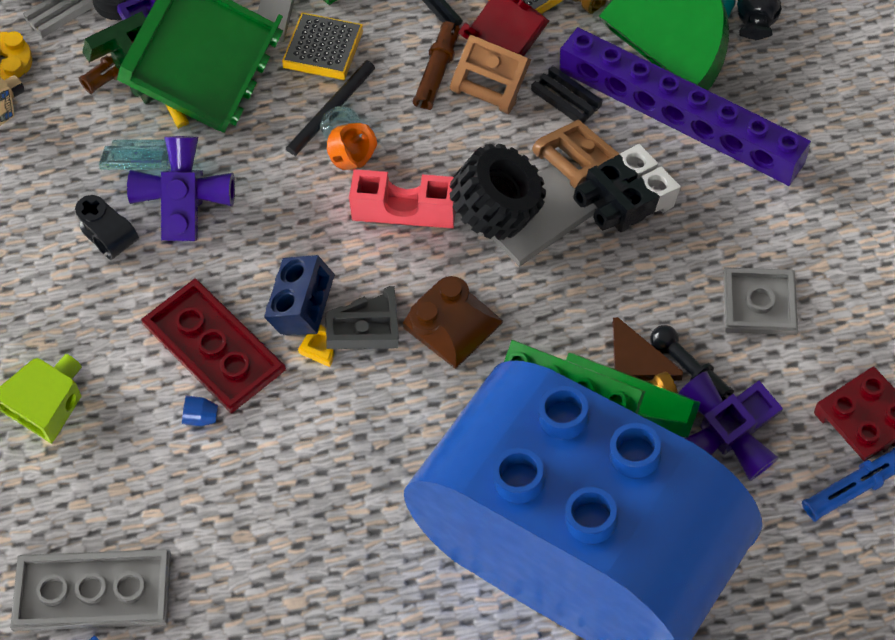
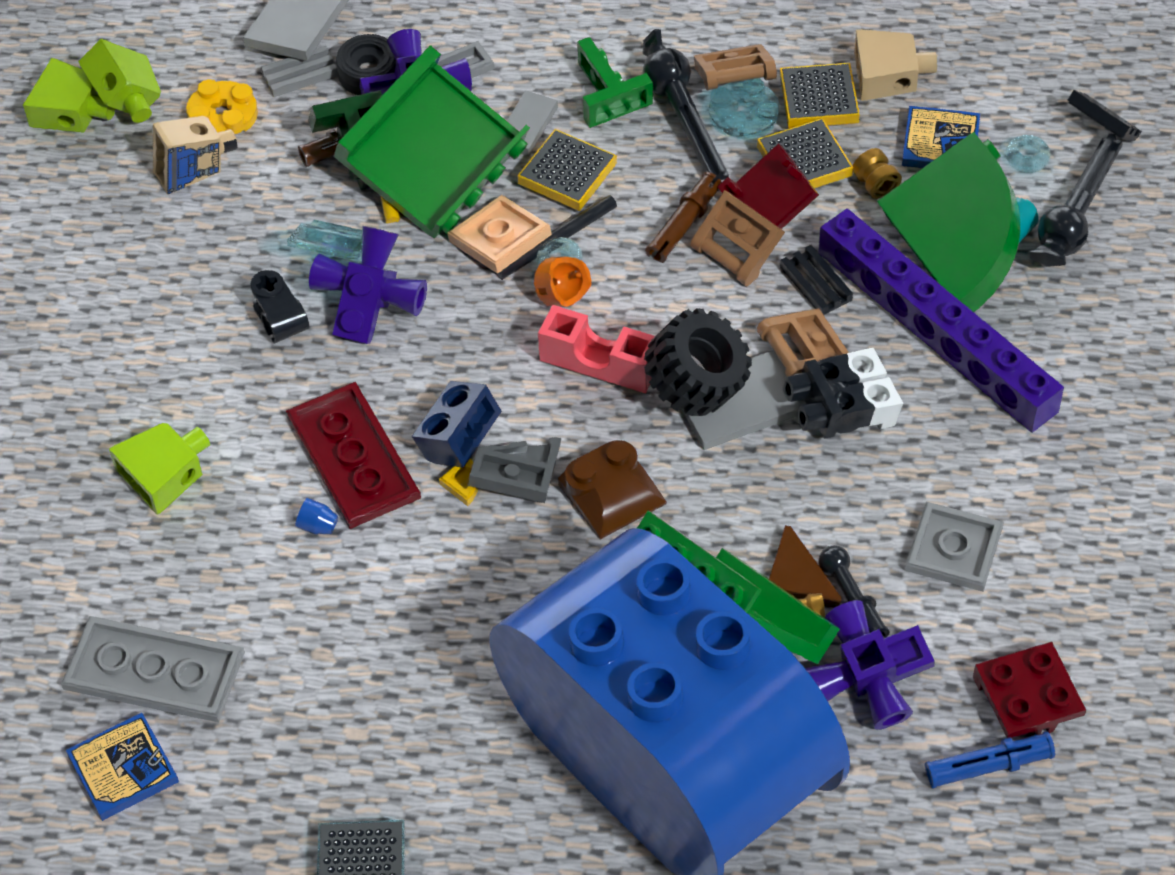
camera: 15 degrees right, 5 degrees down
none -> light nougat plate [448,195,552,274]

